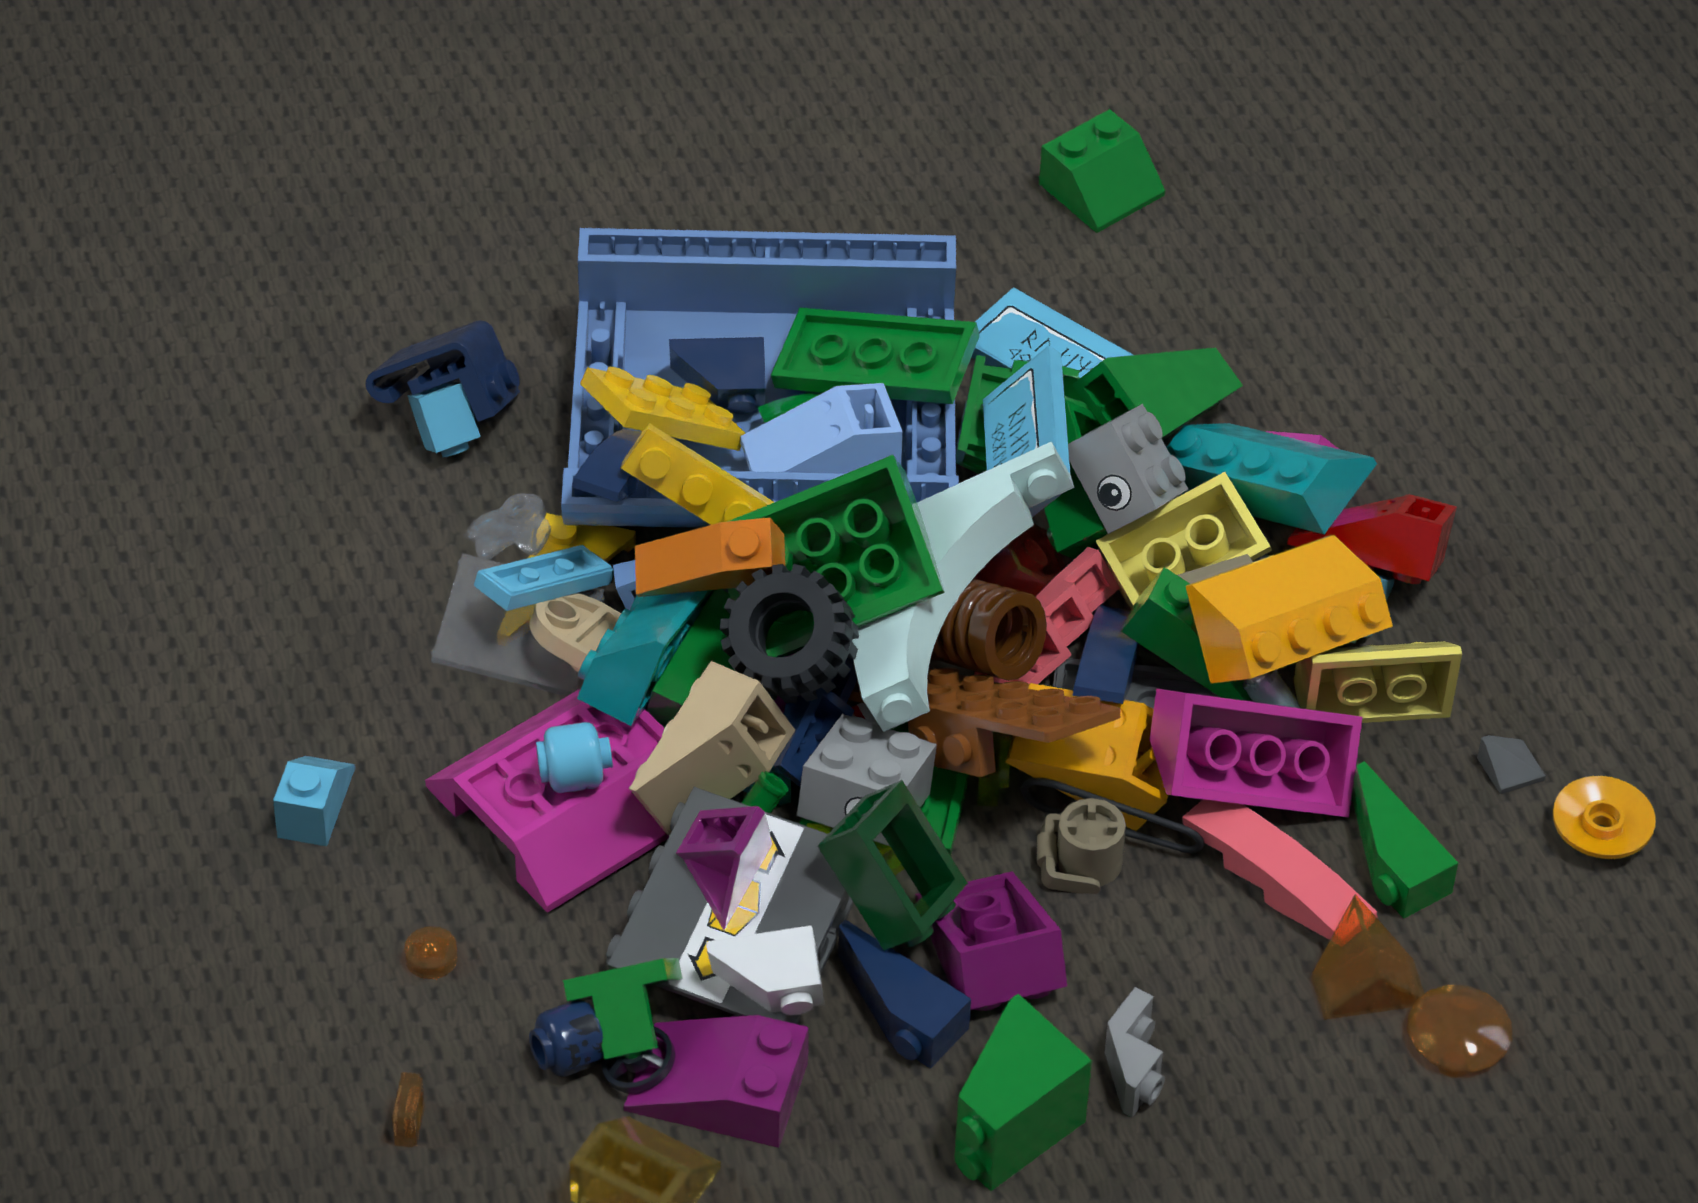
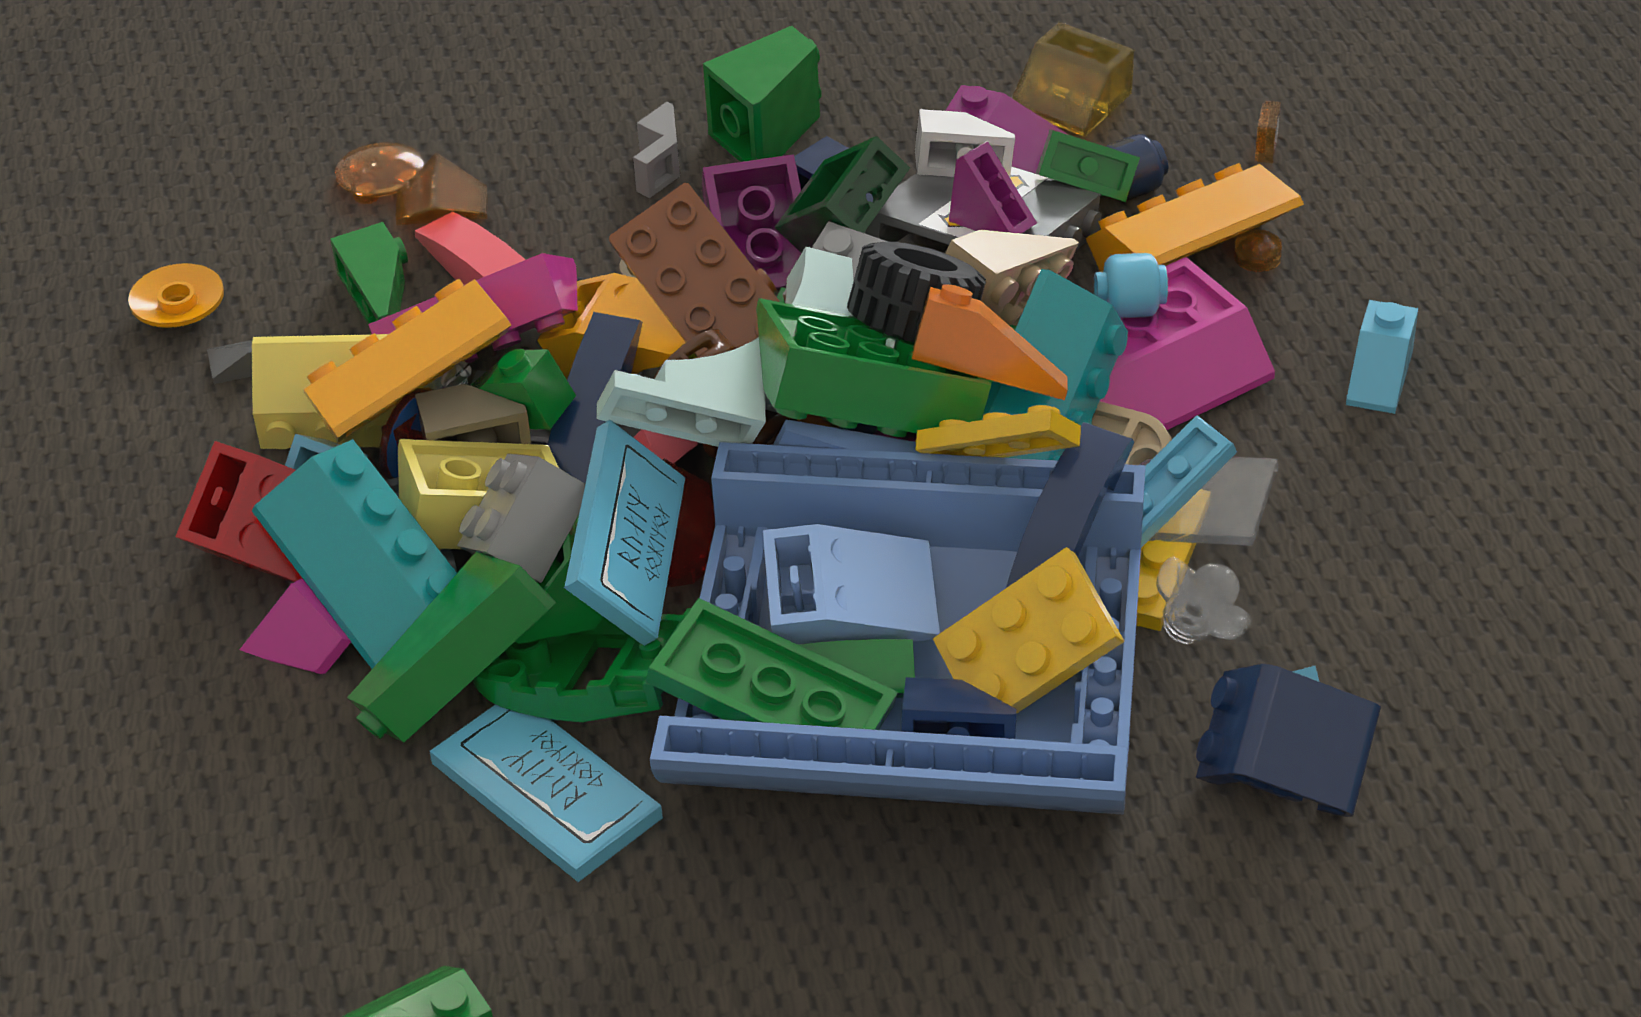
camera: 170 degrees left, 5 degrees down
none -> light orange slope [1086,163,1304,272]

